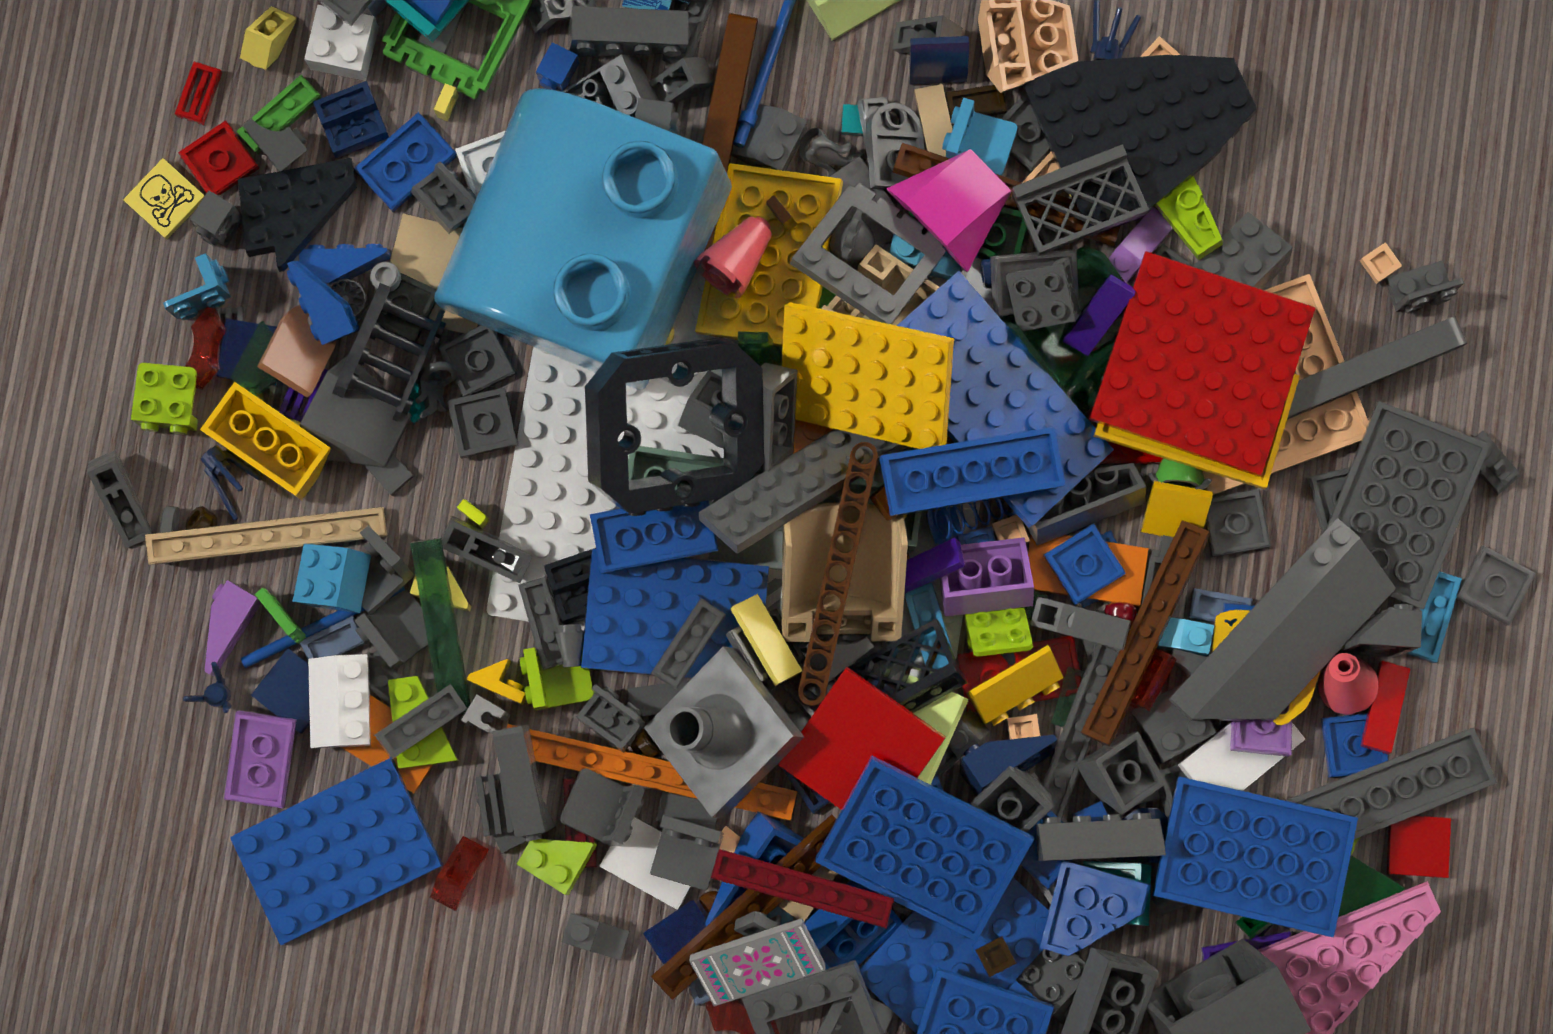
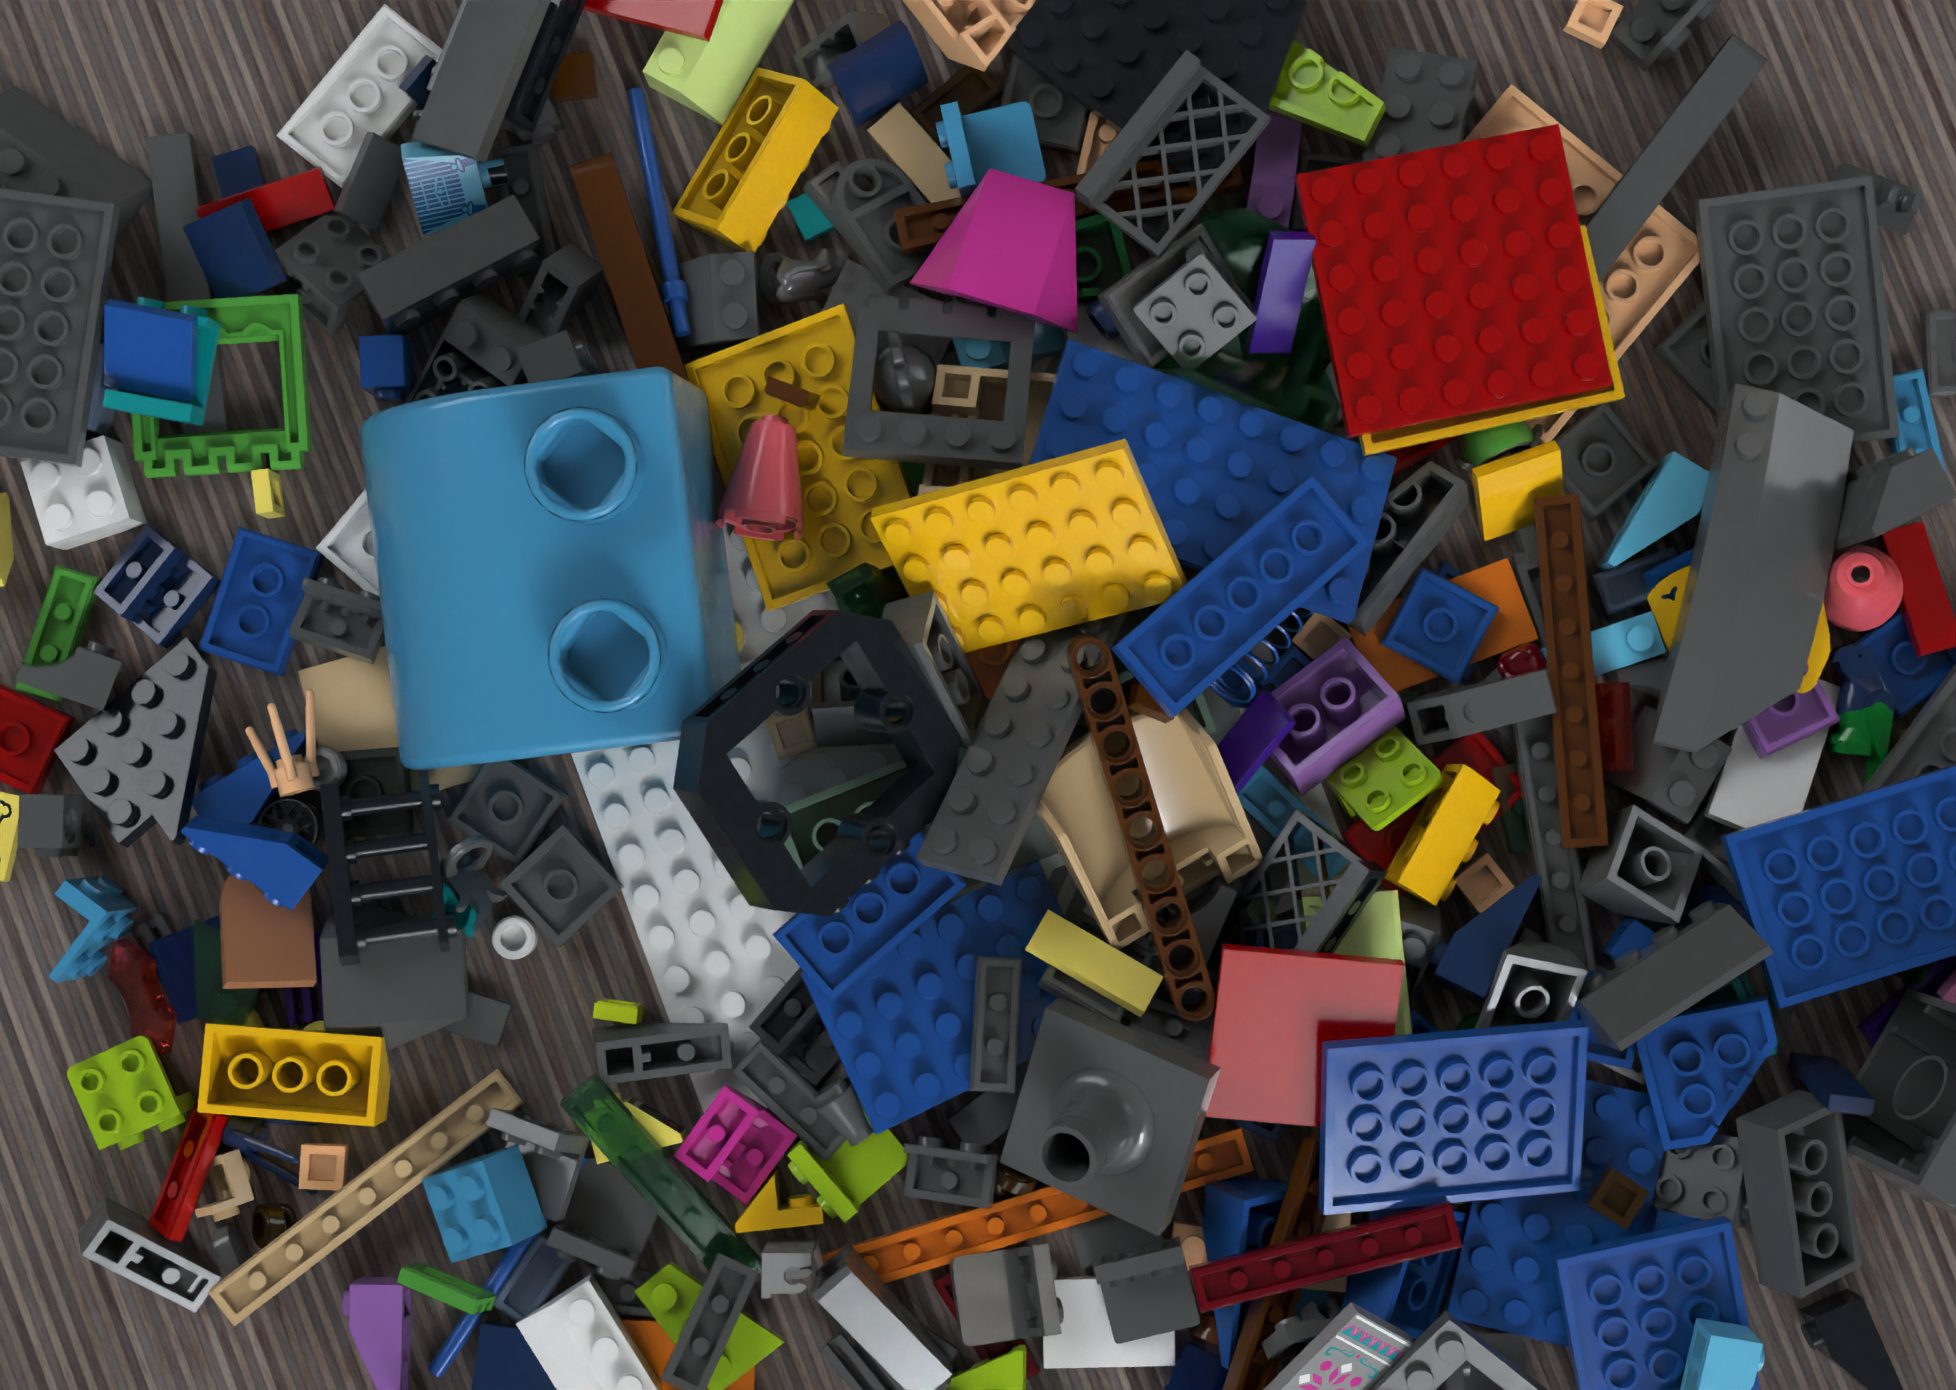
camera: 30 degrees left, 5 degrees up
none -> red tile [149,1100,230,1242]
none -> tan bracket [194,1149,254,1222]
none -> light nougat plant [245,689,320,797]
none -> light nougat plate [298,1143,349,1191]
none -> white tile [492,915,538,960]
none -> yellow slope [671,67,839,253]
none -> dark pink slope [673,1084,798,1205]
none -> tan tile [765,705,816,760]
none -> medium azure slope [1597,451,1709,571]
none -> dark blue tile [1788,1052,1876,1116]
none -> animal [1828,644,1896,786]

